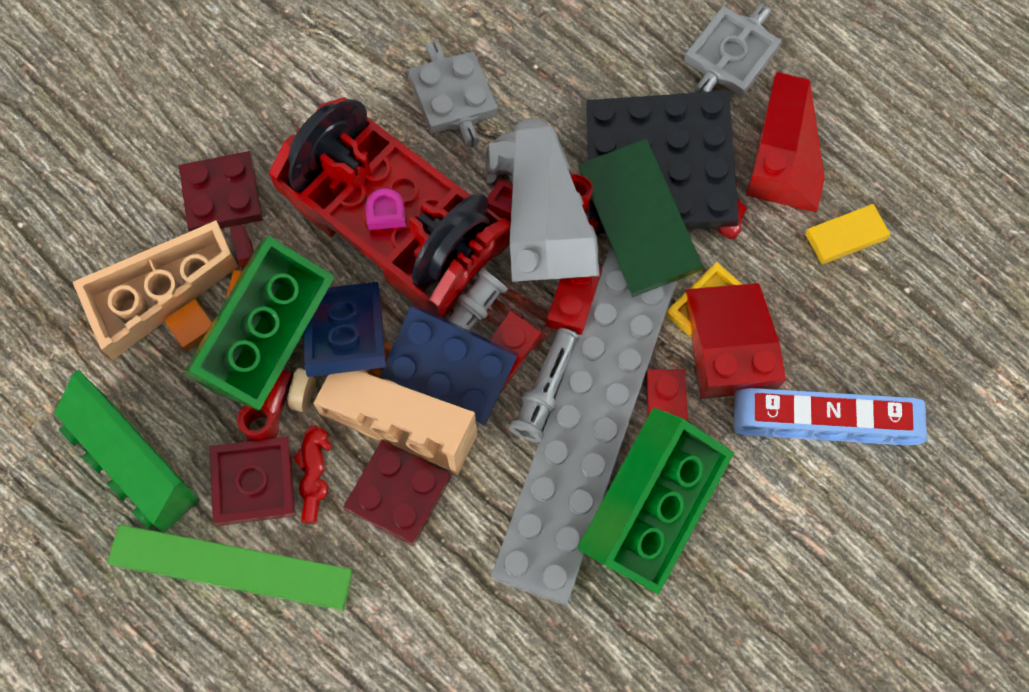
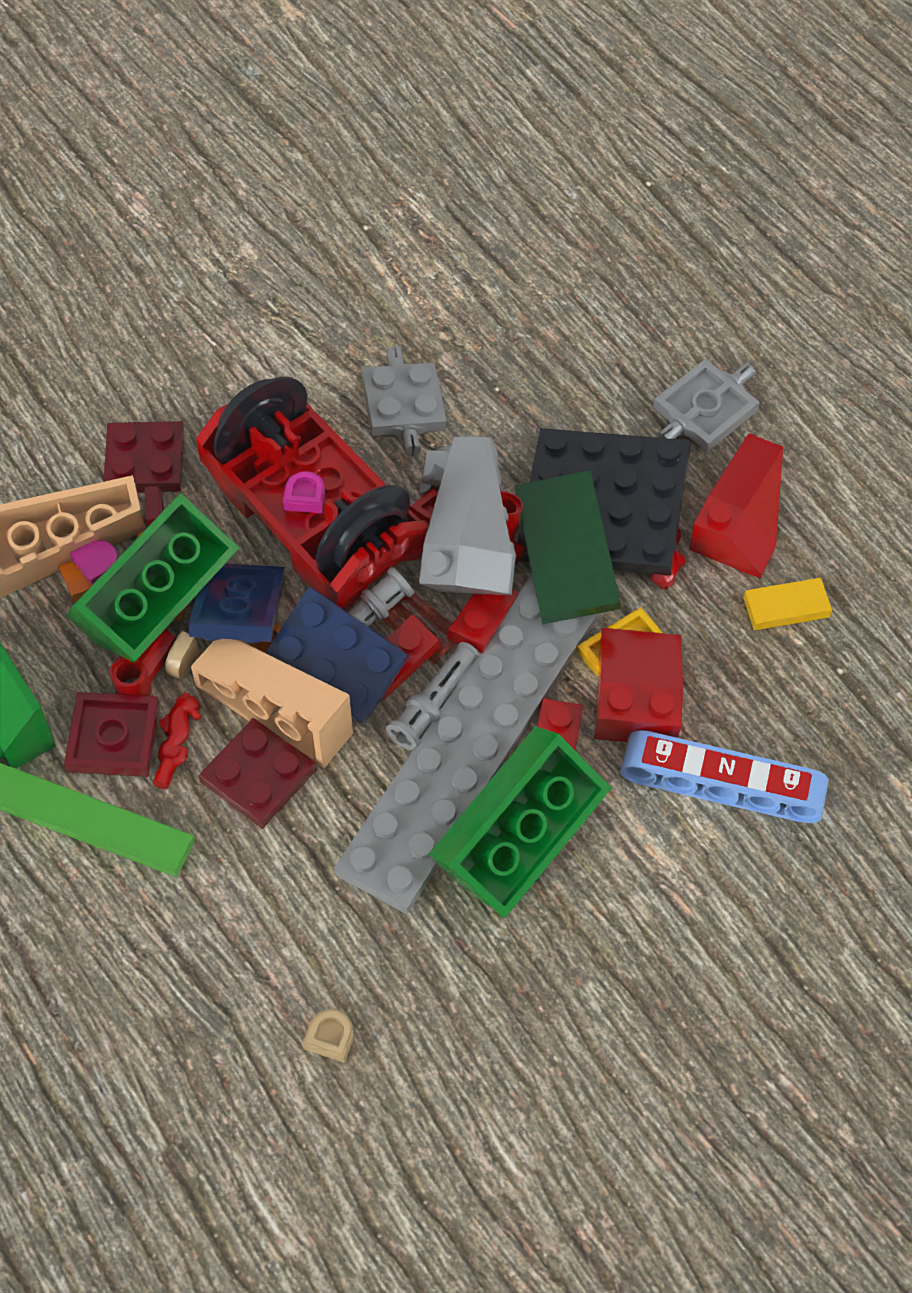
camera: 10 degrees right, 10 degrees down
none -> dark pink tile [70,540,118,586]

